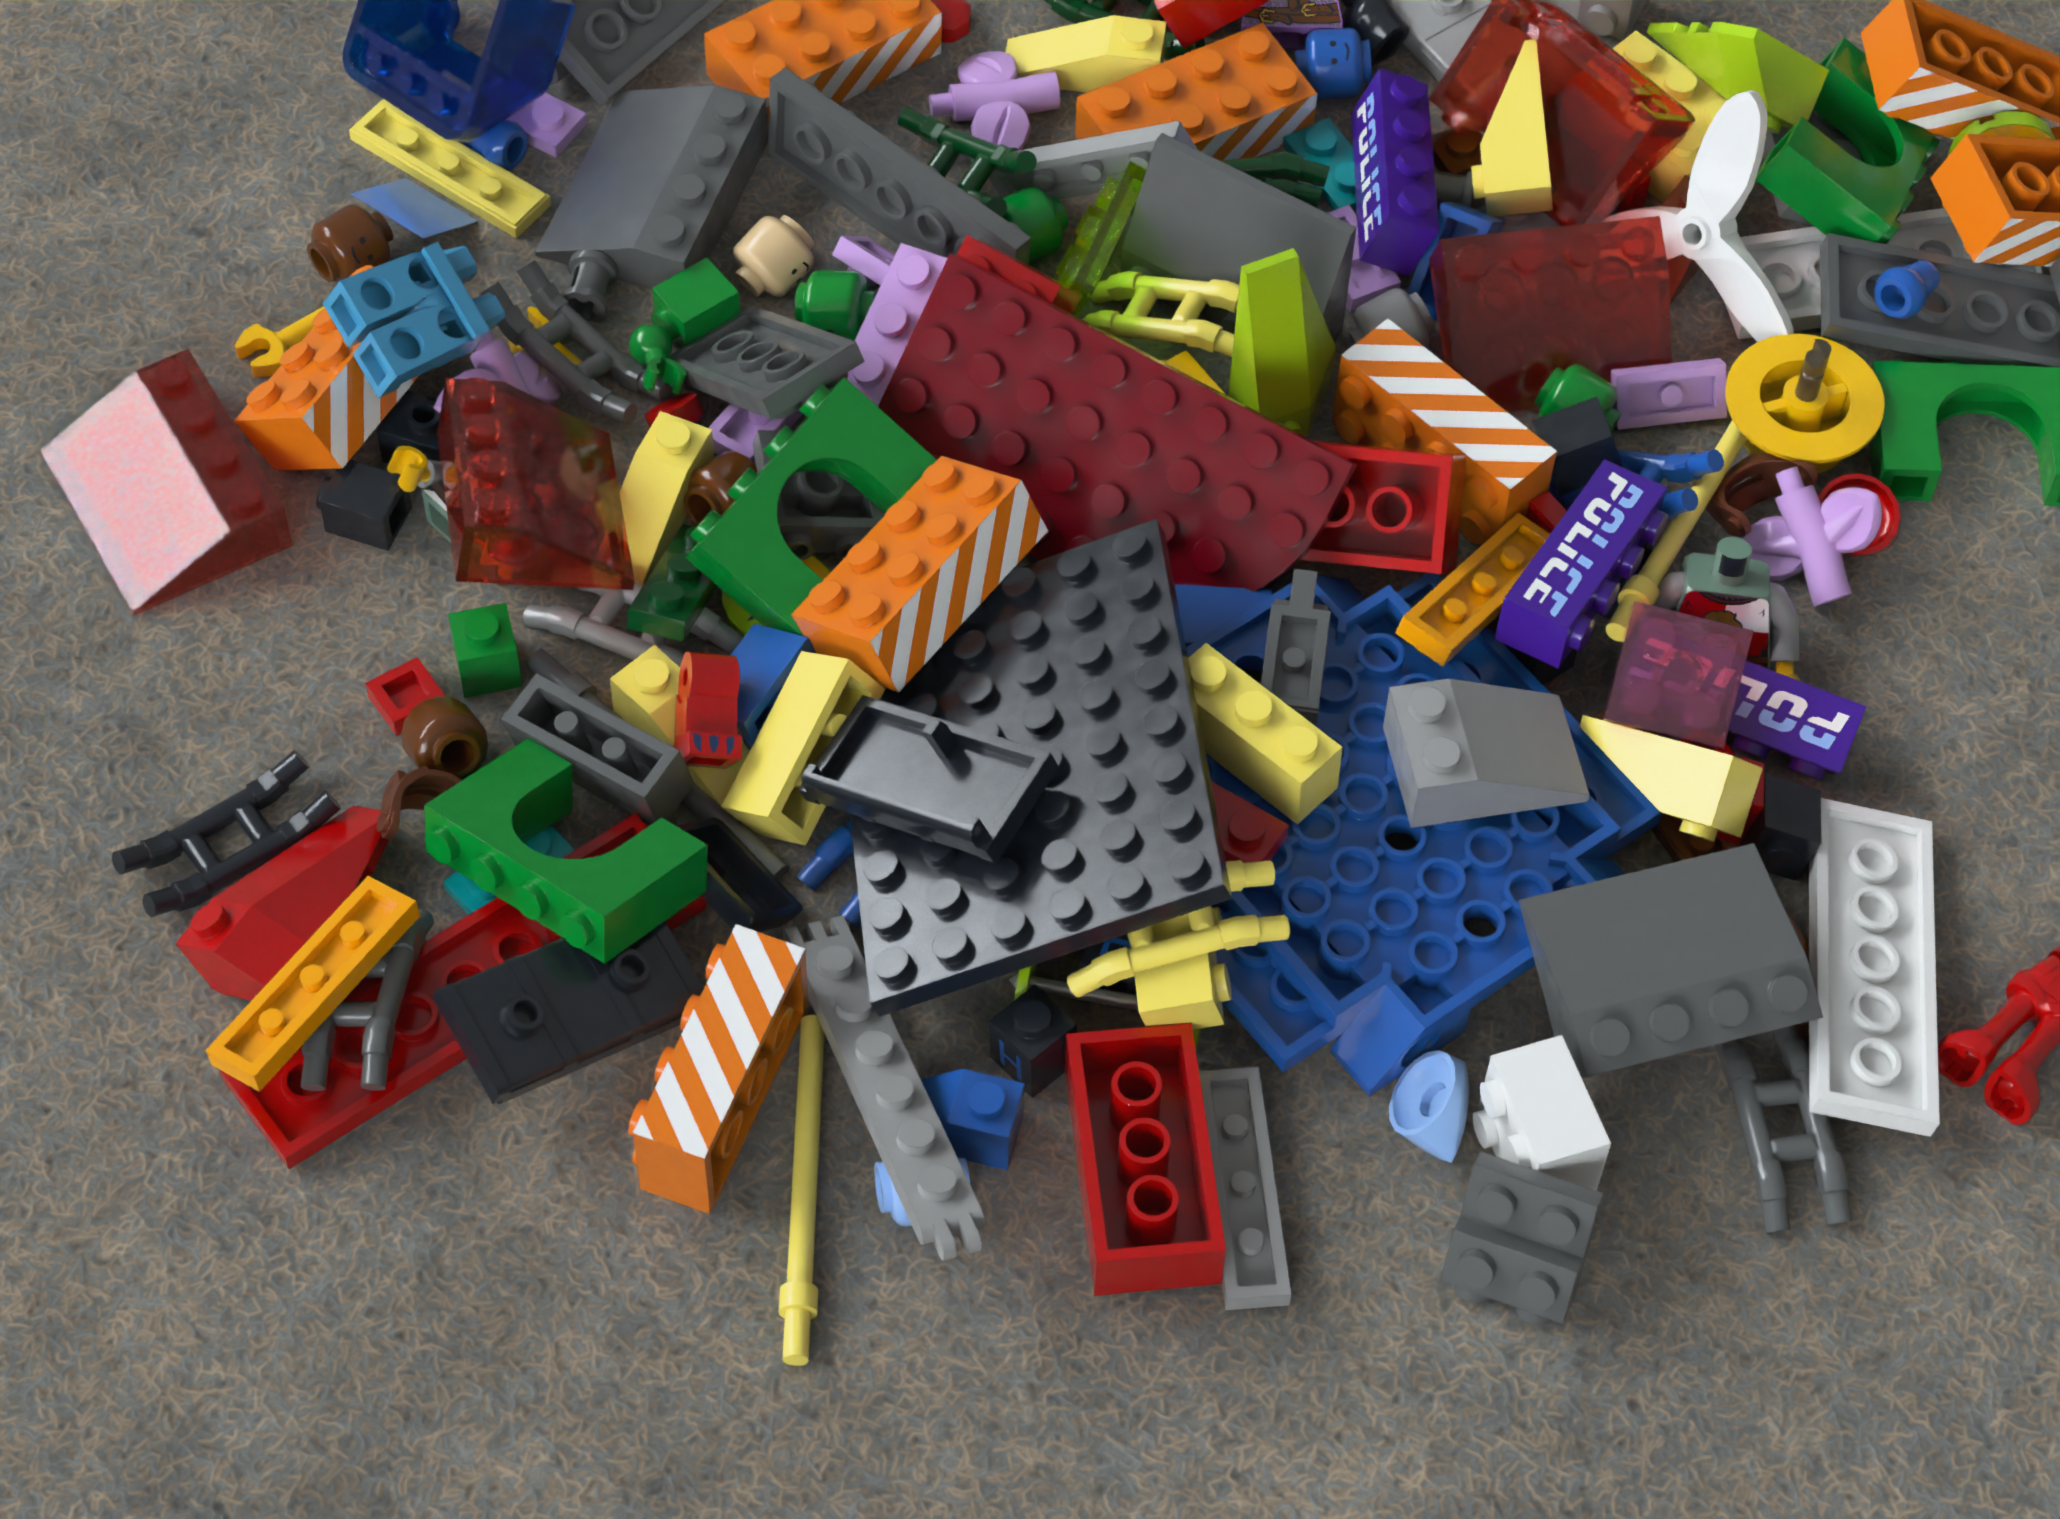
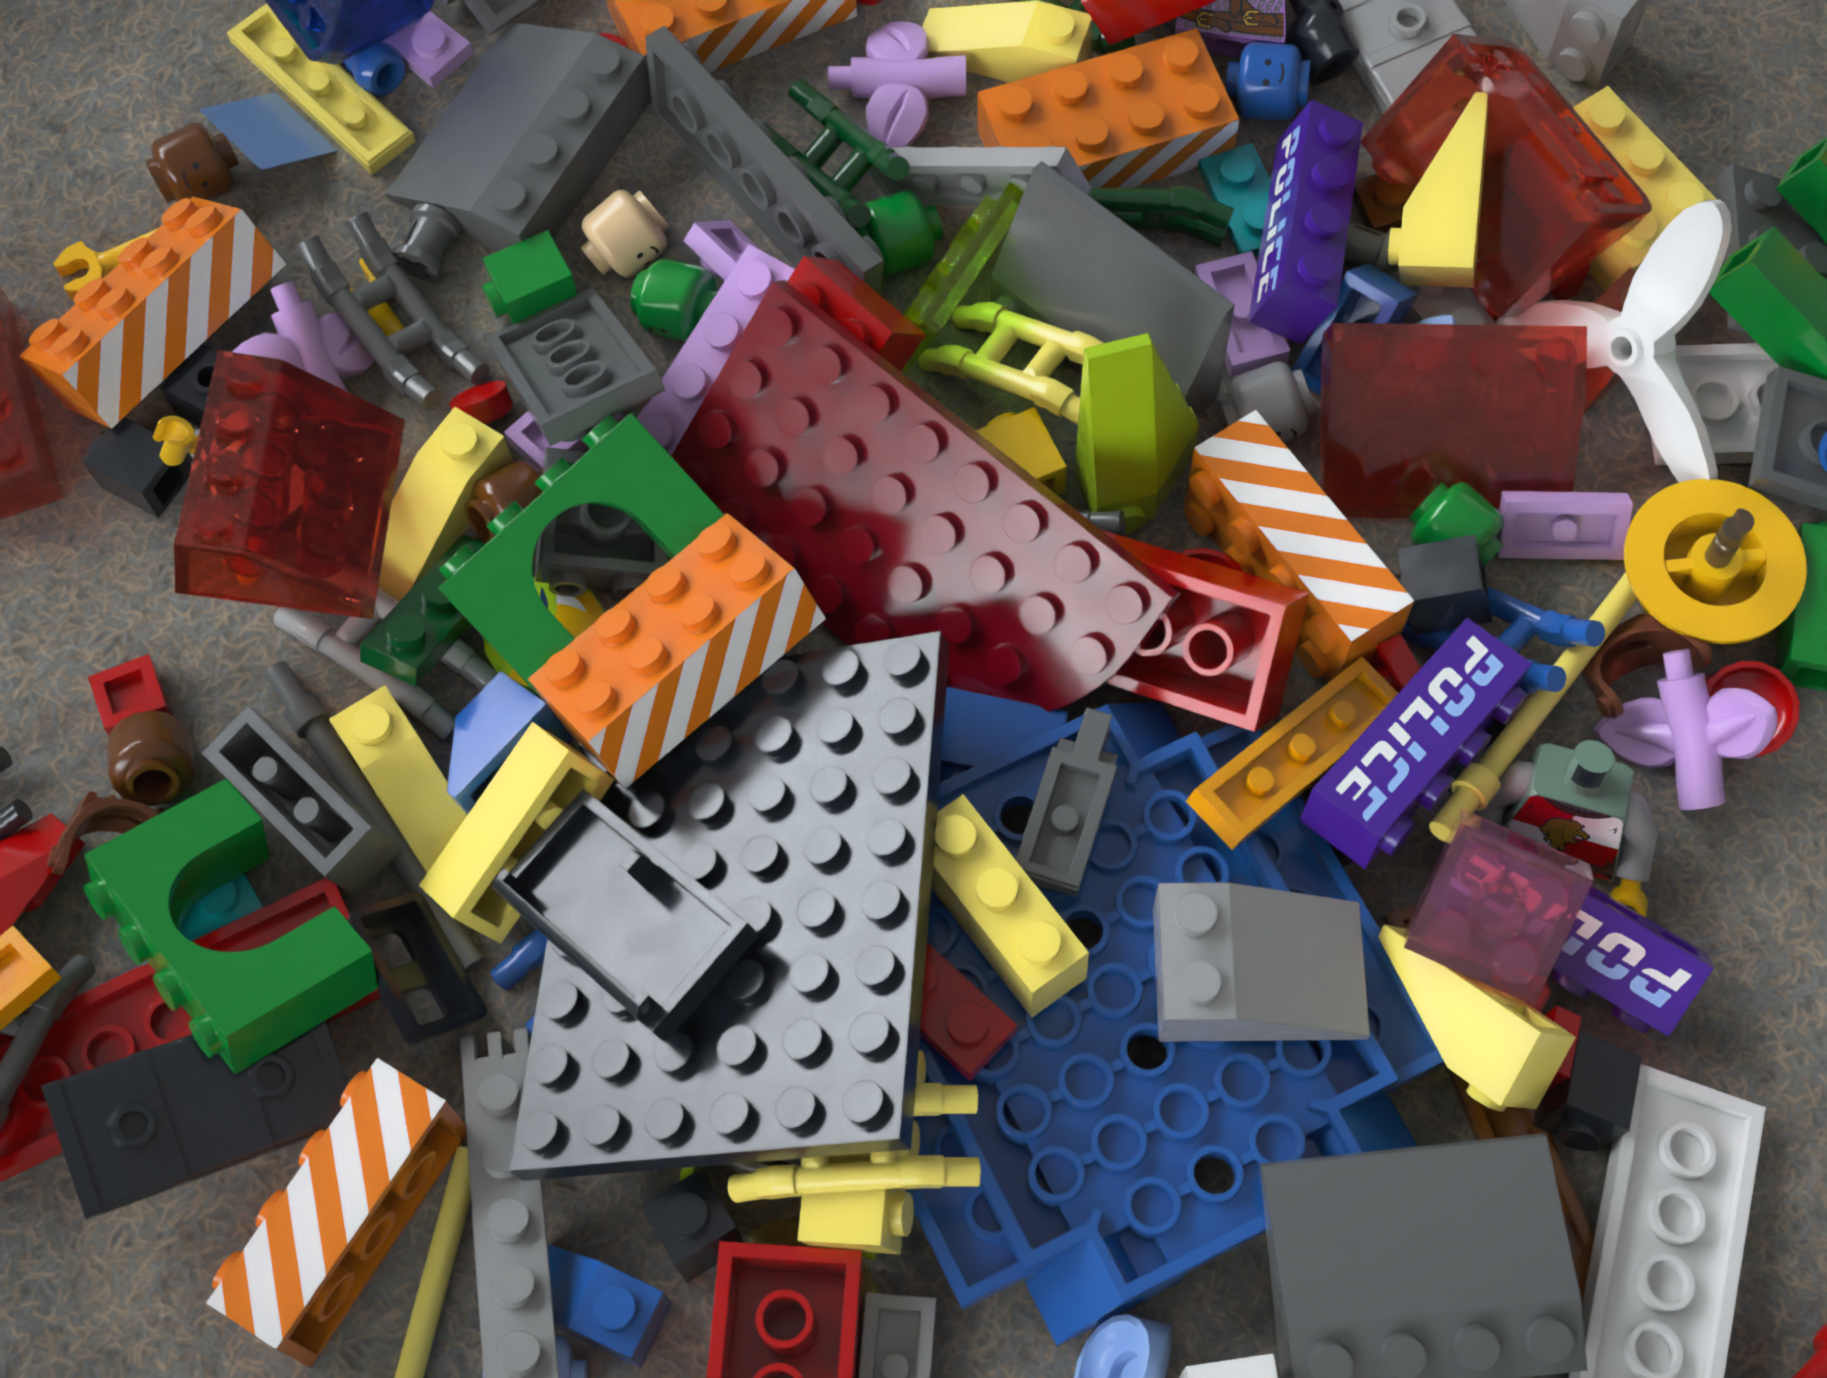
camera: 15 degrees right, 10 degrees up
dark azure hips [322,242,505,398] -> none
green brick [448,603,522,698] -> none
green arm [629,324,686,394] -> none
red leg [674,652,742,769] -> none
lime wedge [1646,22,1829,134] -> none

